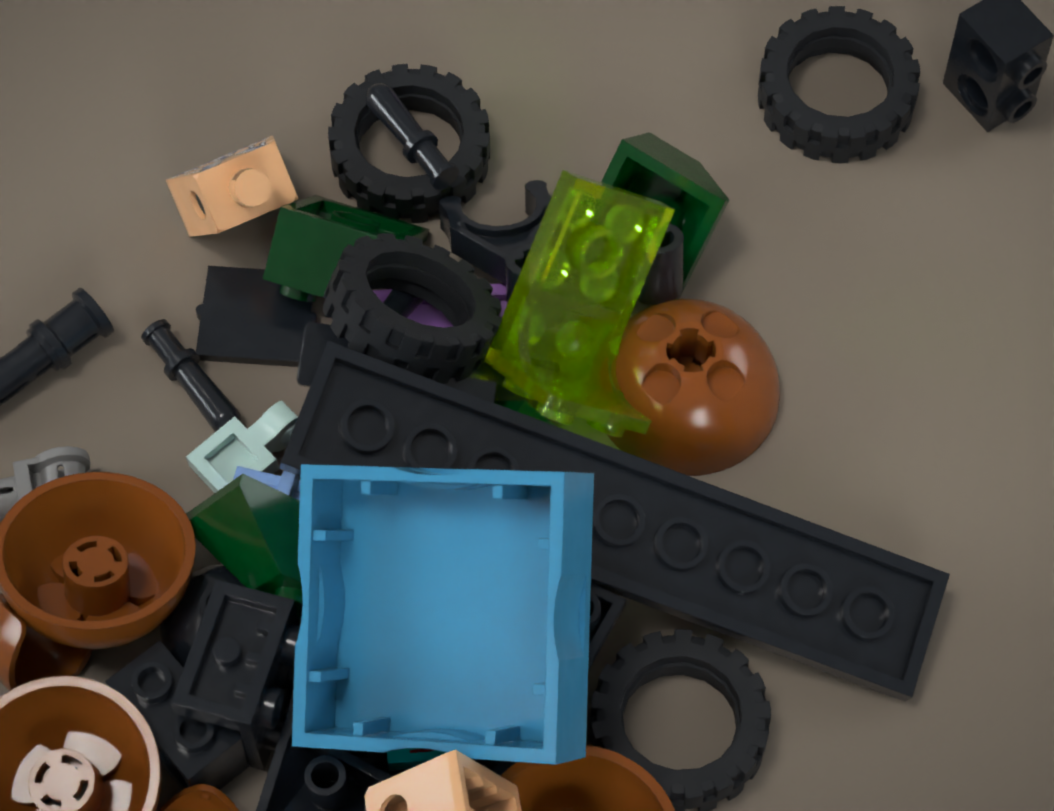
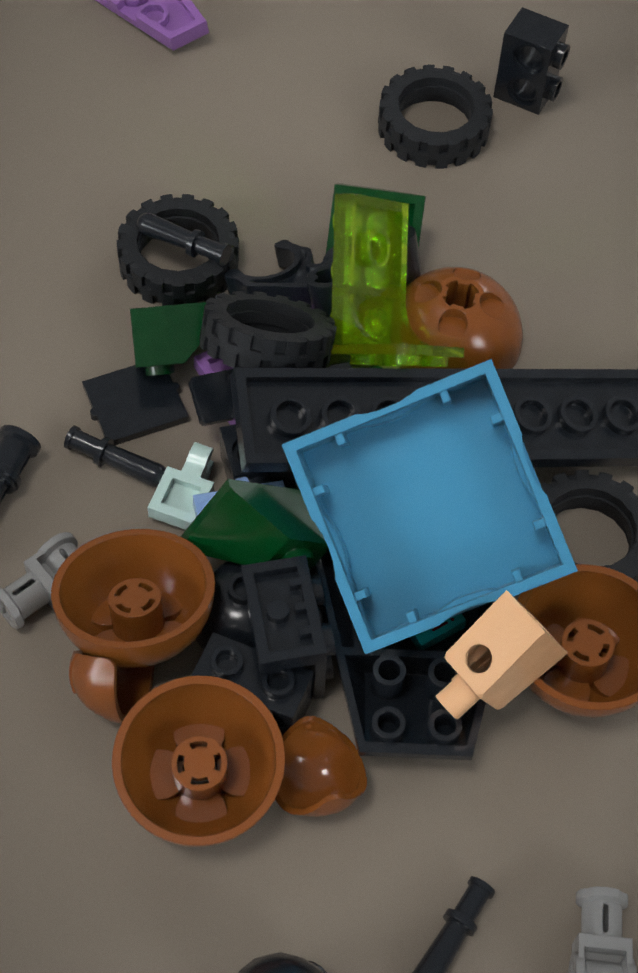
camera: 30 degrees left, 5 degrees down
light nougat torso [166,136,299,237] -> none

